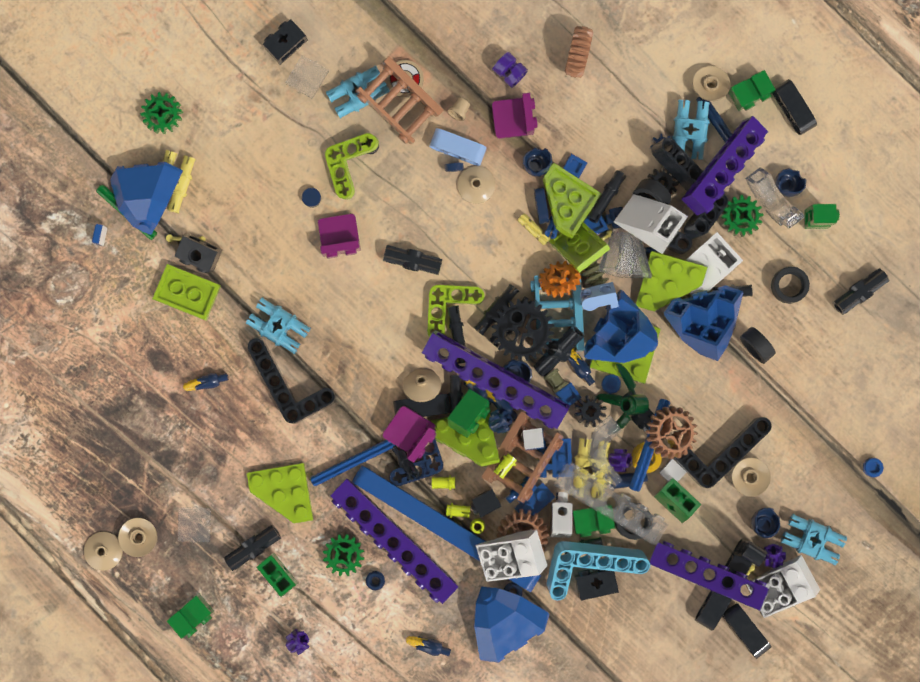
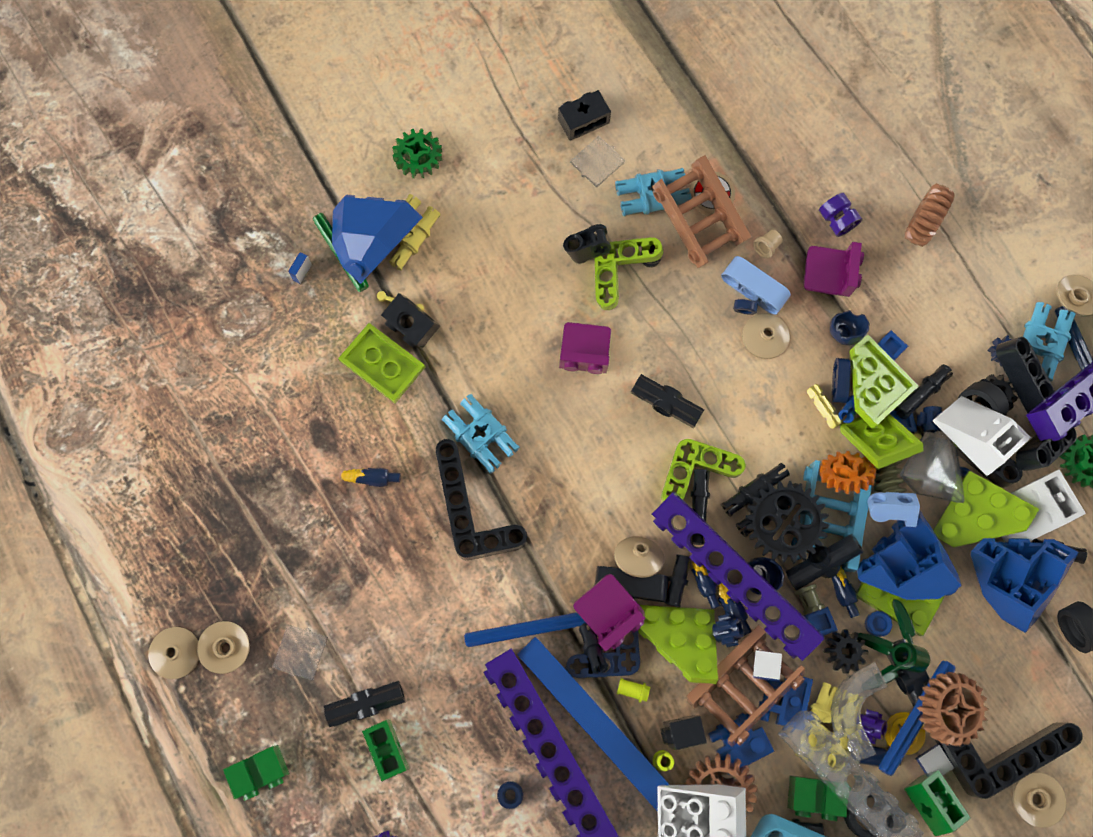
camera: 10 degrees right, 10 degrees down
lime plate [247,463,314,524] -> none
dark blue tile [302,188,321,208] -> none
green gear [323,534,365,576] -> none
neon yellow pin [446,503,470,518] -> none
green brick [447,389,490,438] -> none
neon yellow pin [494,453,517,479] -> none
white torso [550,492,572,538] -> none
none -> black piece [563,224,611,264]

